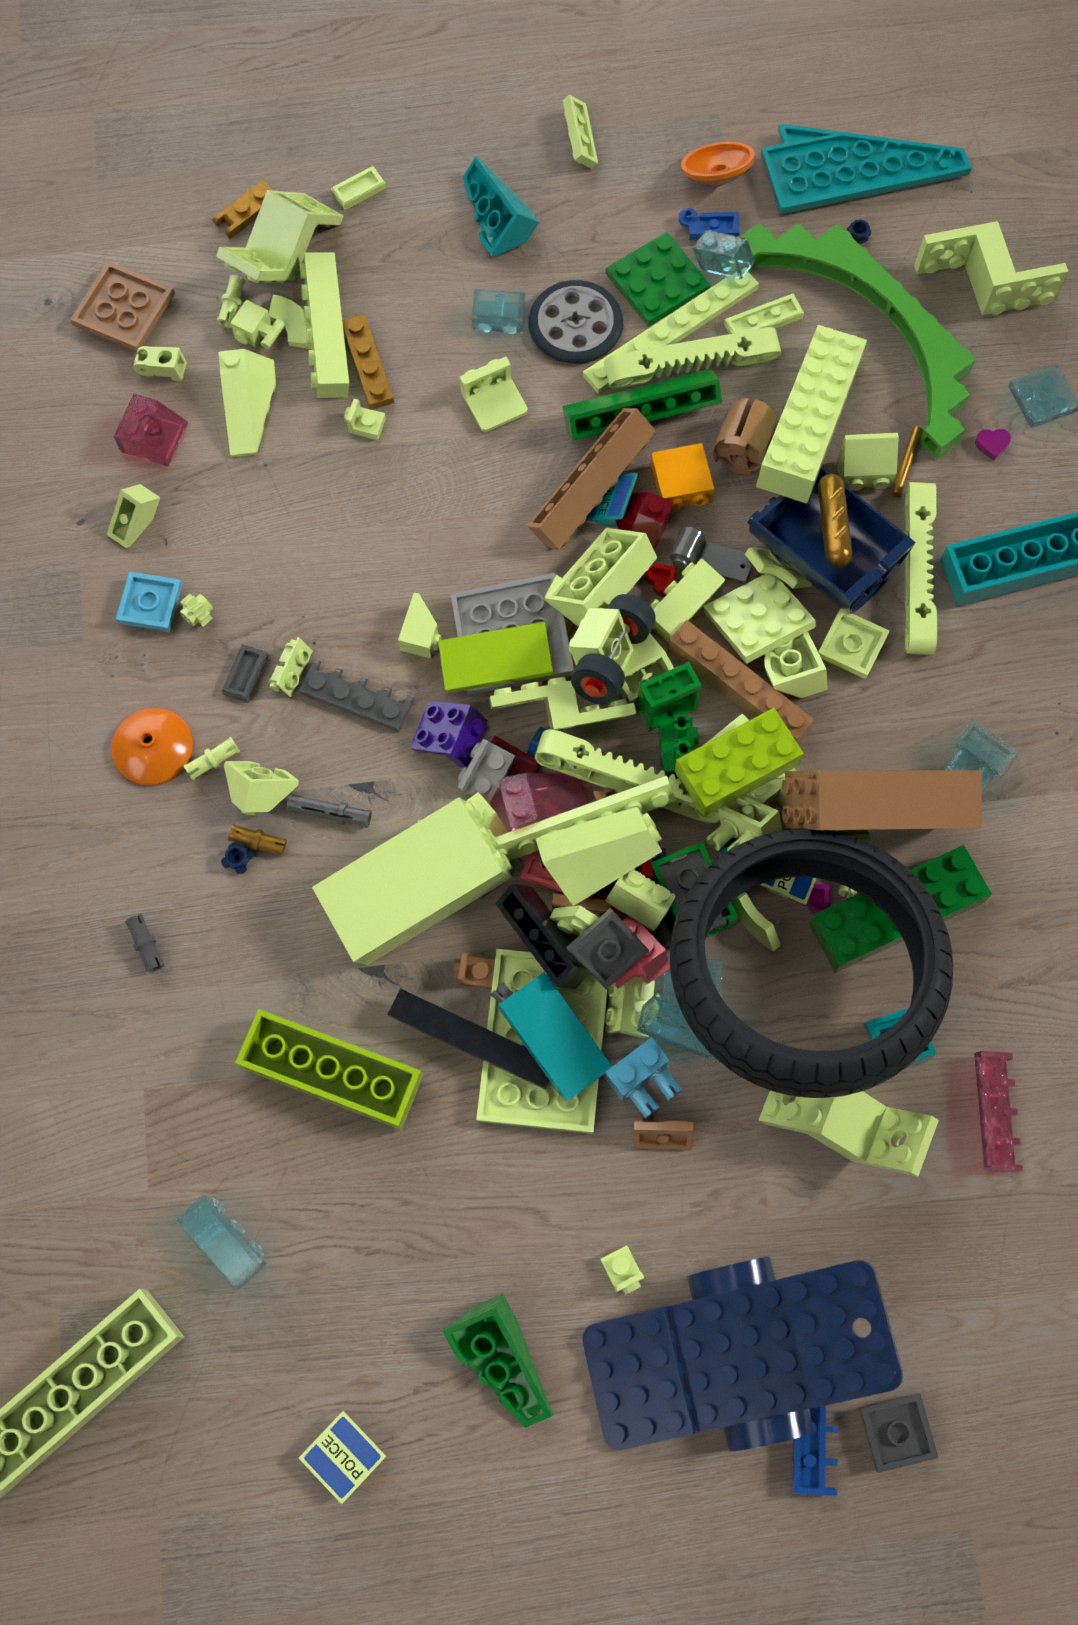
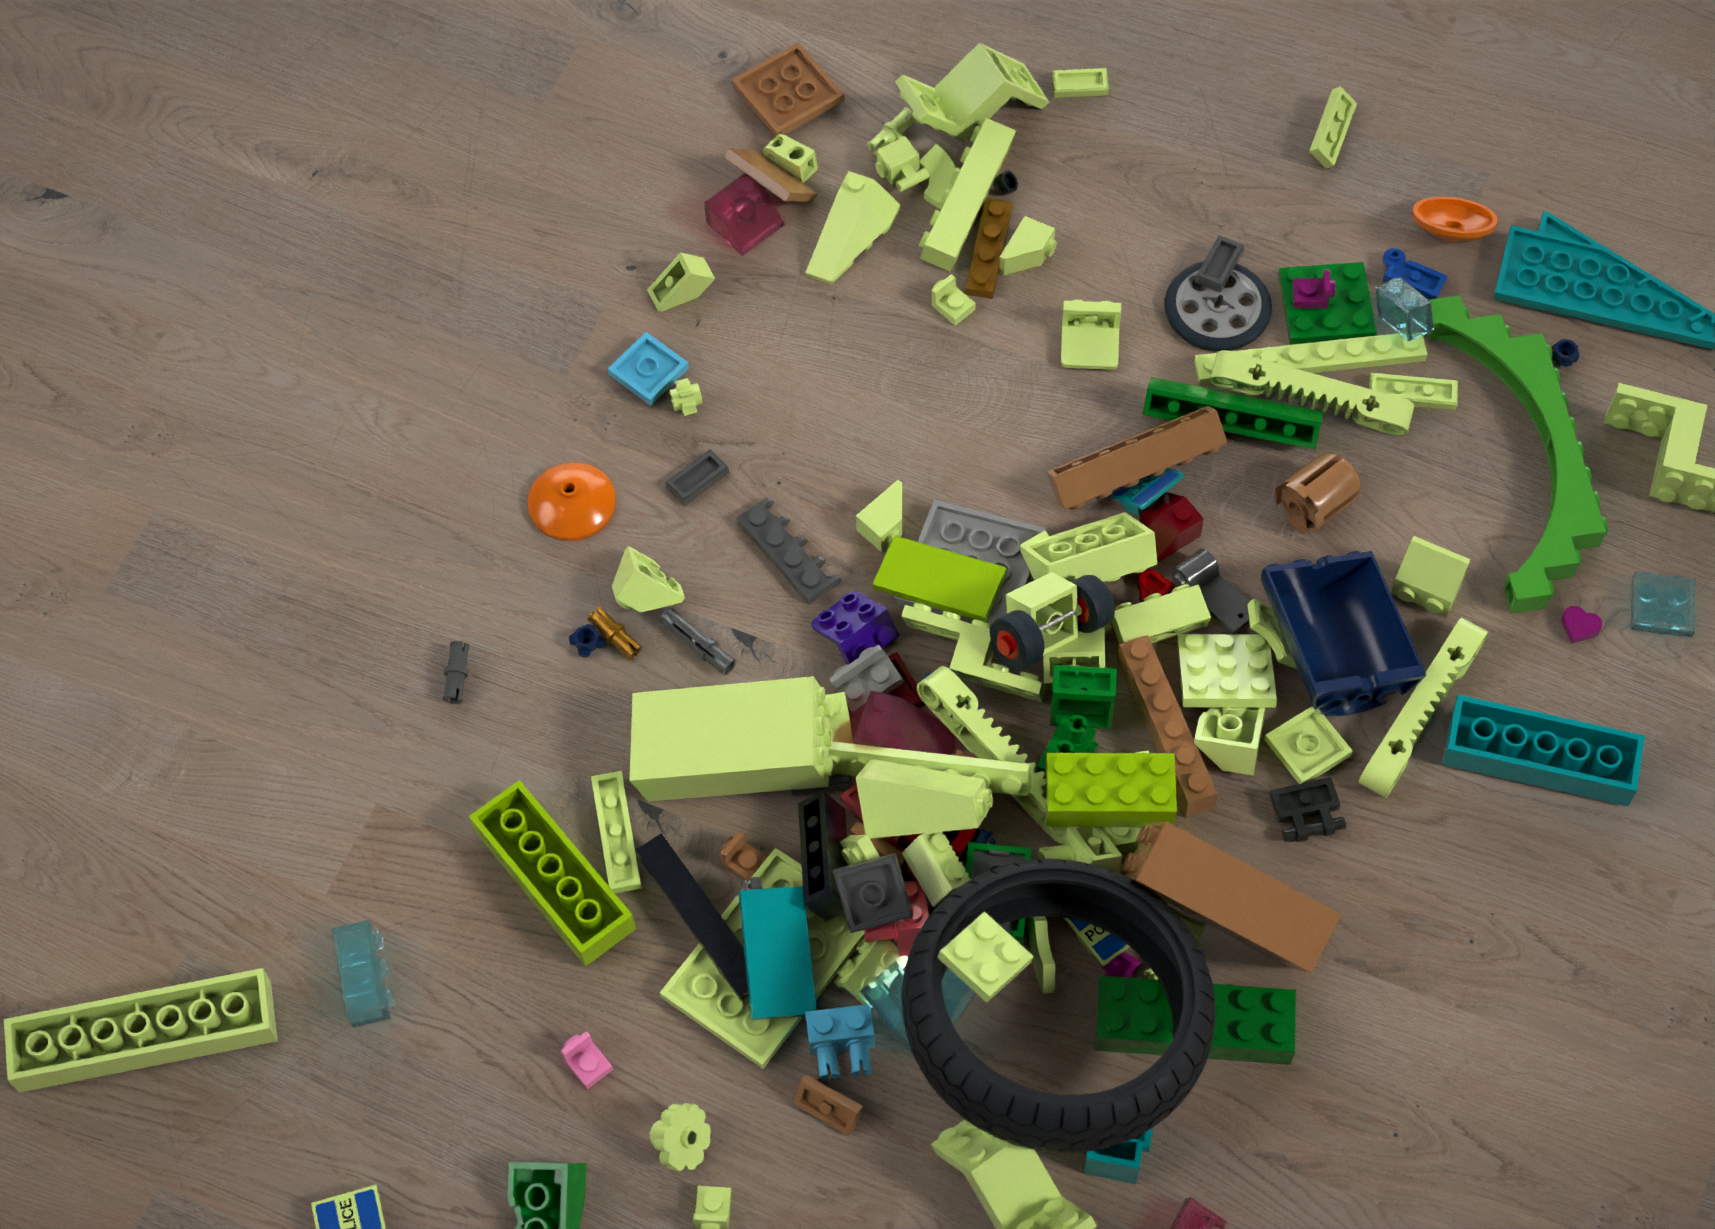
camera: 30 degrees right, 10 degrees down
yellowish green pin [184,737,240,780] -> none
pearl gold hinge [213,180,274,238] -> none
yellowish green hinge [269,637,313,697] -> none
teal wedge [463,156,539,257] -> none
clear light blue brick [472,289,526,334] -> none
light orange piece [650,443,714,511] -> none
yellowish green brick [756,325,867,503] -> none
pearl gold piece [818,474,852,568] -> none
pearl gold bar [891,426,923,498] -> none
clear light blue brick [943,719,1019,791] -> none
none -> bright pink bracket [561,1031,613,1090]
none -> yellowish green plate [591,771,642,893]
none -> yellowish green plant [650,1103,711,1171]
none -> medium nougat tile [724,148,818,202]
none -> yellowish green plate [937,912,1034,1003]
none -> black hinge [994,171,1018,195]
none -> yellowish green slope [999,216,1057,275]
none -> dark grey tile [1195,235,1245,292]
none -> pearl dark grey plate [1270,777,1346,842]
none -> magenta bracket [1292,270,1336,309]

